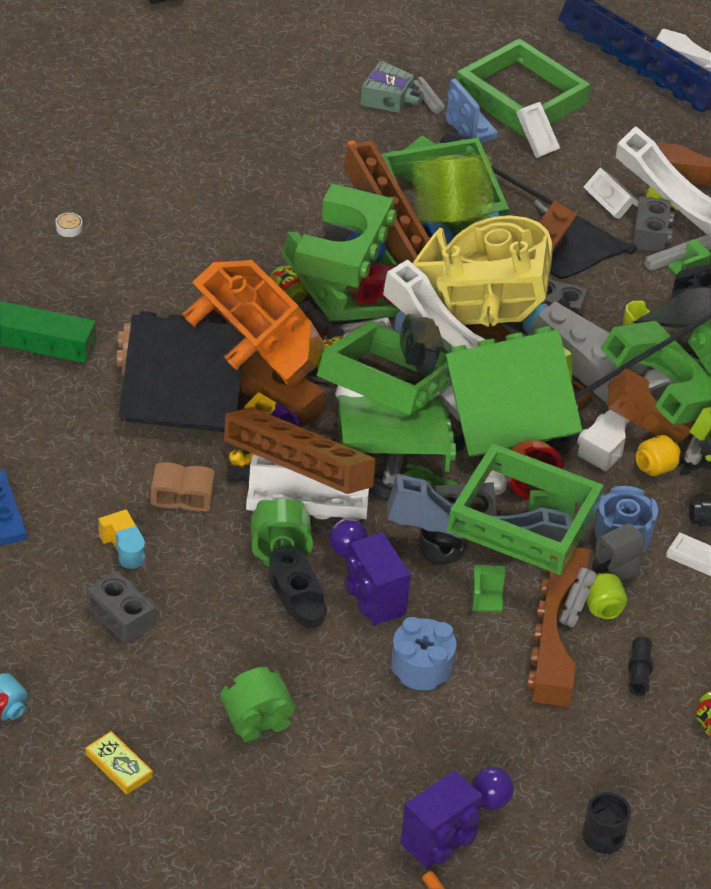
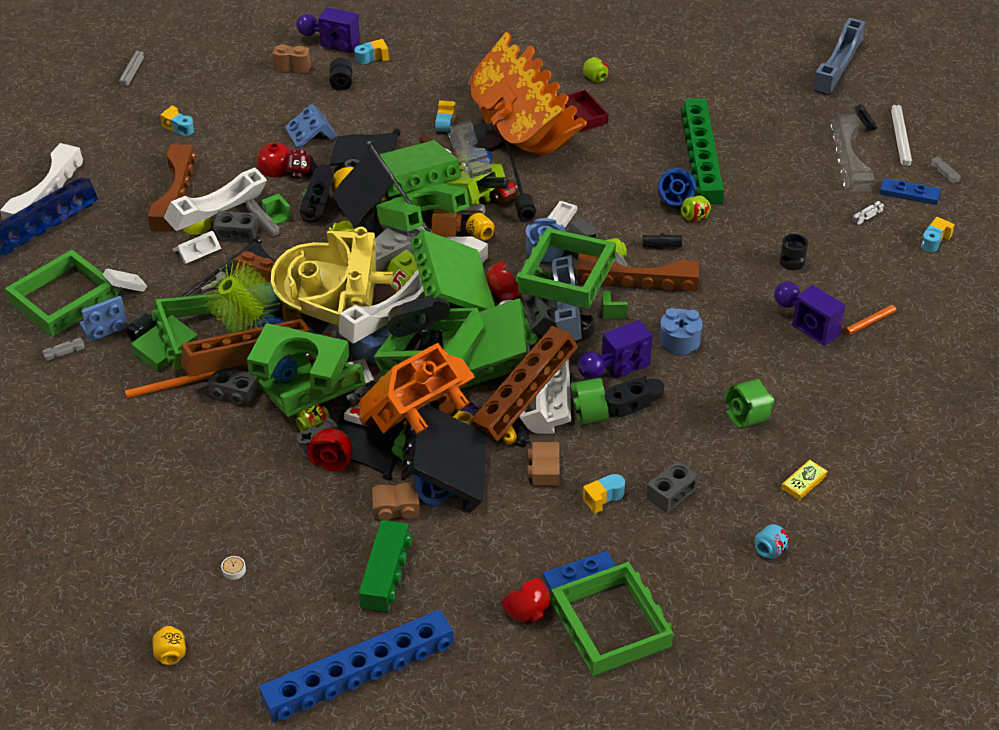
camera: 90 degrees left, 0 degrees up
sand green torso [360,61,424,112] -> none

